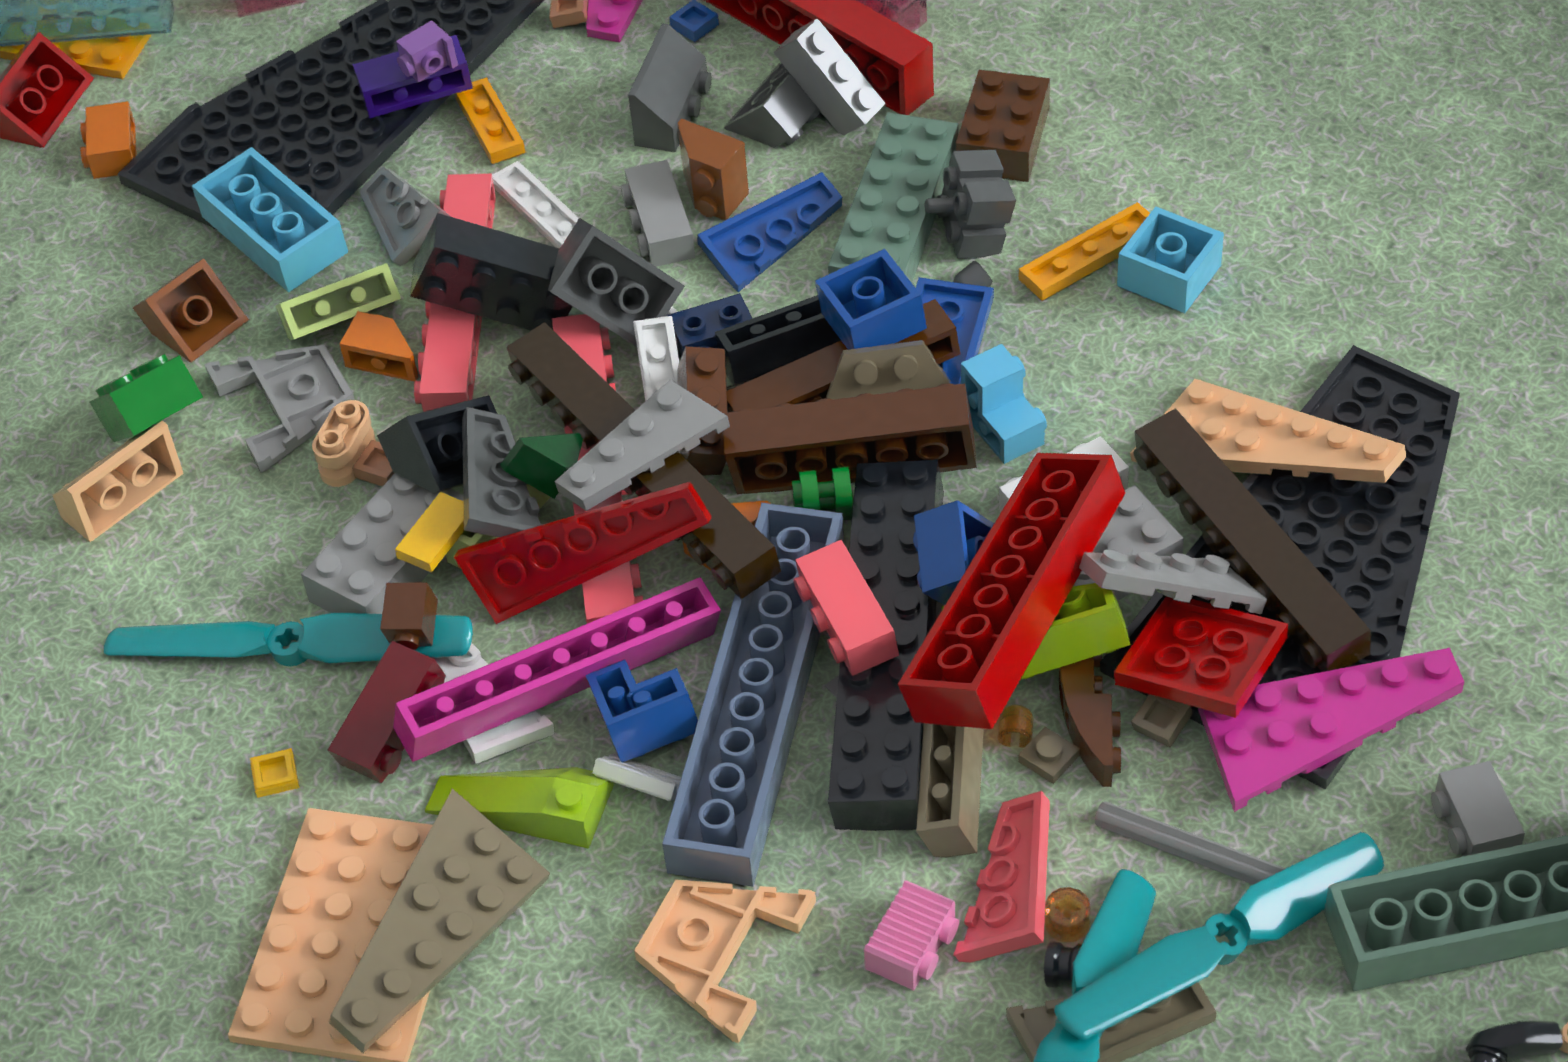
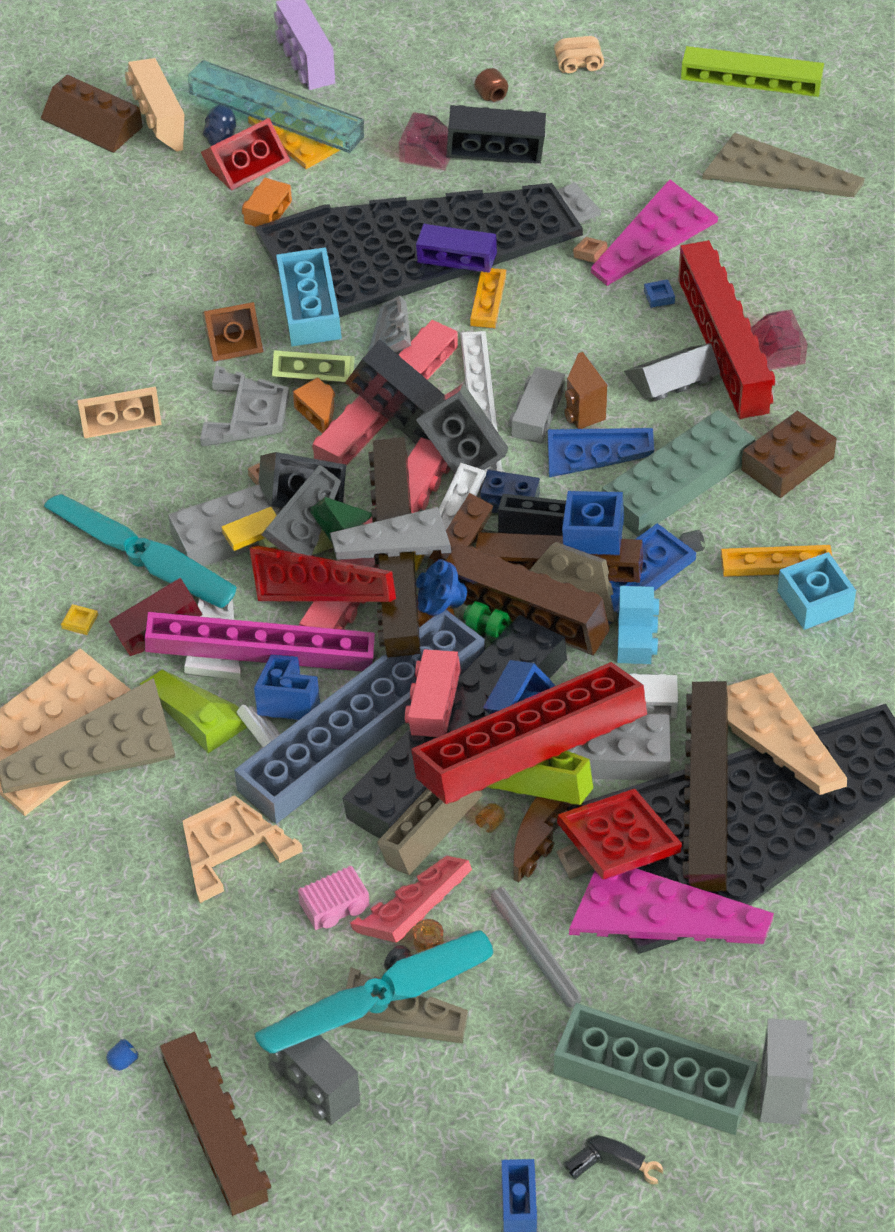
camera: 30 degrees right, 0 degrees up
green brick [90,354,203,442] -> none
light nougat brick [312,400,376,487] -> none
reddish brown brick [380,582,438,650] -> none
medium lavender brick [396,20,458,82] -> none
dark grey slope [628,23,712,152] -> none
light grey brick [773,18,885,135] -> none
dark grey brick [925,150,1016,259] -> none
dark tan plate [1018,727,1080,784] -> none
teal piece [1054,832,1384,1039] -> none
light grey wing [1079,550,1267,614] -> none
light grey brick [1431,761,1525,857] -> none
none -> blue plate [416,559,467,616]

